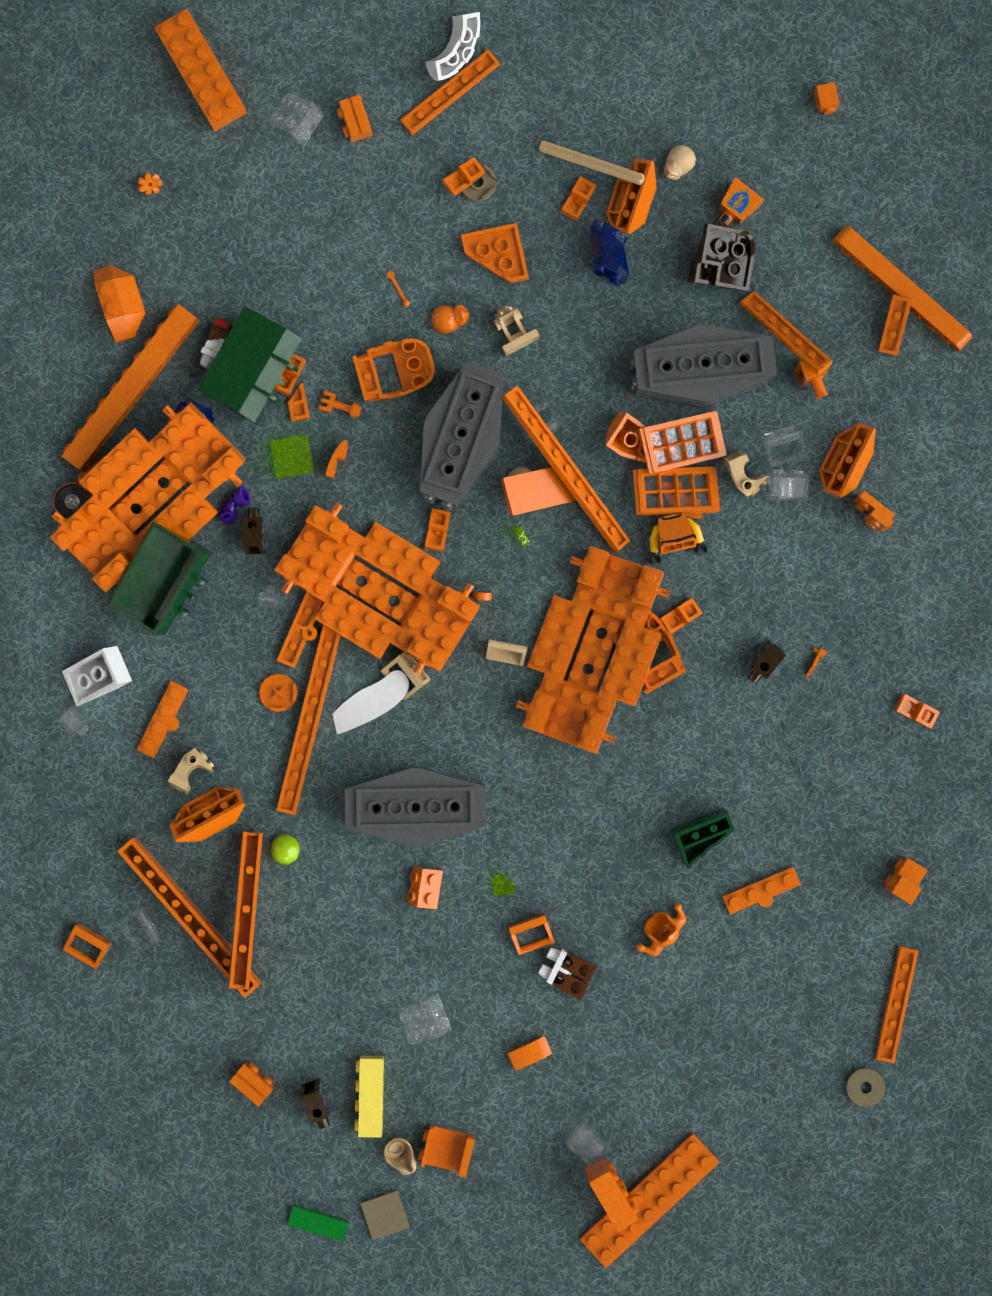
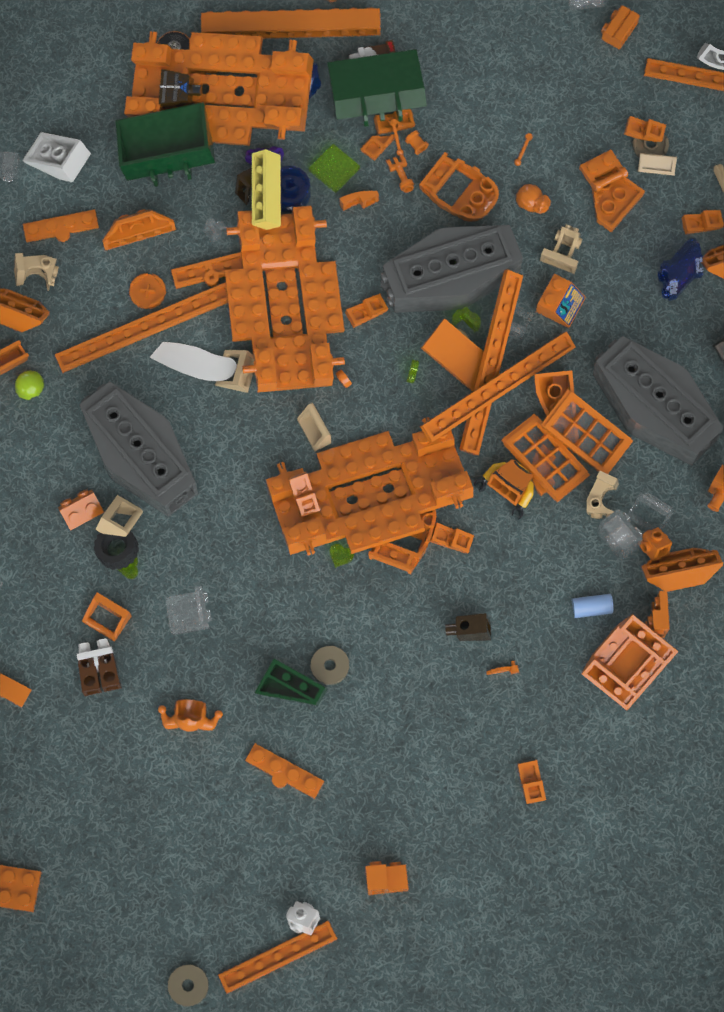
camera: 60 degrees right, 15 degrees down
none -> black tyre [94,526,139,570]
none -> tan tile [96,495,143,537]
none -> orange wedge [102,209,176,251]
none -> dark brown torso [159,69,203,108]
none -> clear bracket [166,586,212,635]
none -> light yellow brick [252,149,281,230]
none -> clear blue wheel [280,166,311,213]
none -> white brick [286,901,320,936]
none -> orange slope [288,472,320,517]
none -> dark tan tile [311,646,349,685]
none -> clear neon green tile [329,544,354,568]
none -> orange hinge [389,118,403,156]
none -> orange bush [405,130,429,155]
none -> orange plate [420,331,576,443]
none -> clear neon green bracket [452,307,481,332]
none -> orange slope [536,274,586,328]
none -> light blue brick [571,594,614,618]
none -> orange plate [579,150,628,193]
none -> orange slope [581,614,678,710]
none -> tan tile [638,153,677,175]
none -> orange brick [640,527,672,562]

